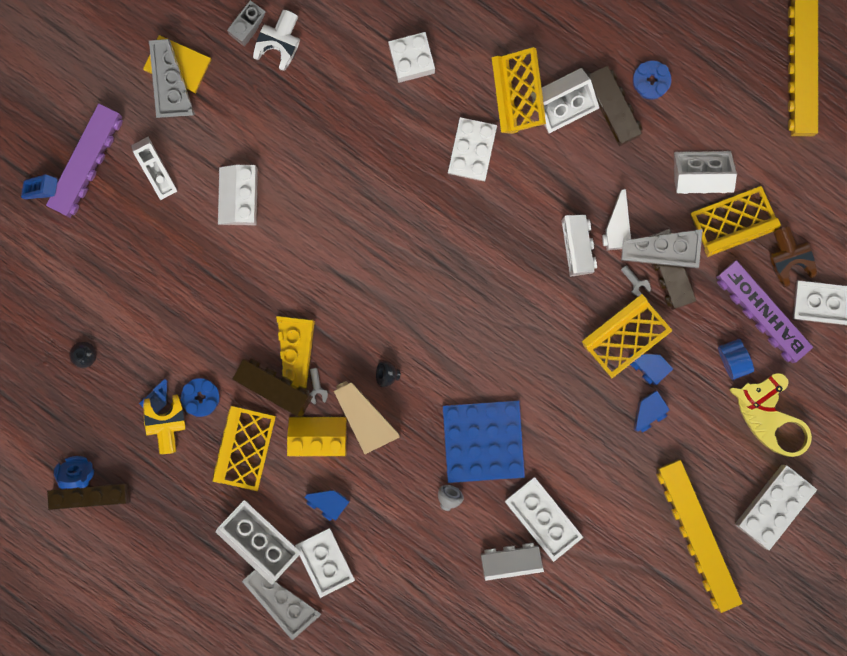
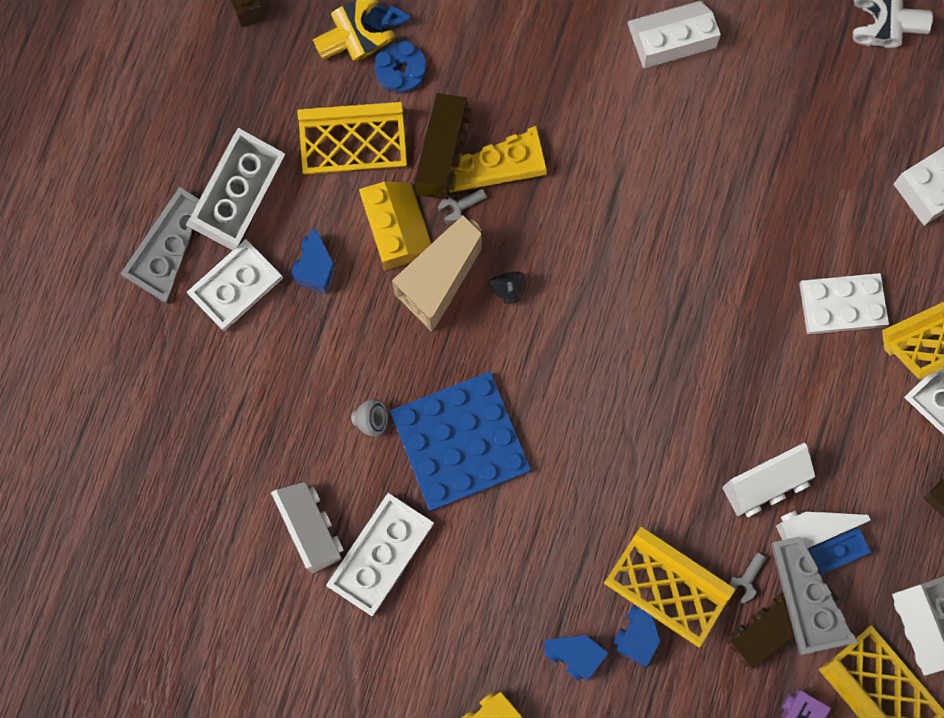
camera: 75 degrees right, 10 degrees down
none -> blue plate [808,527,871,575]

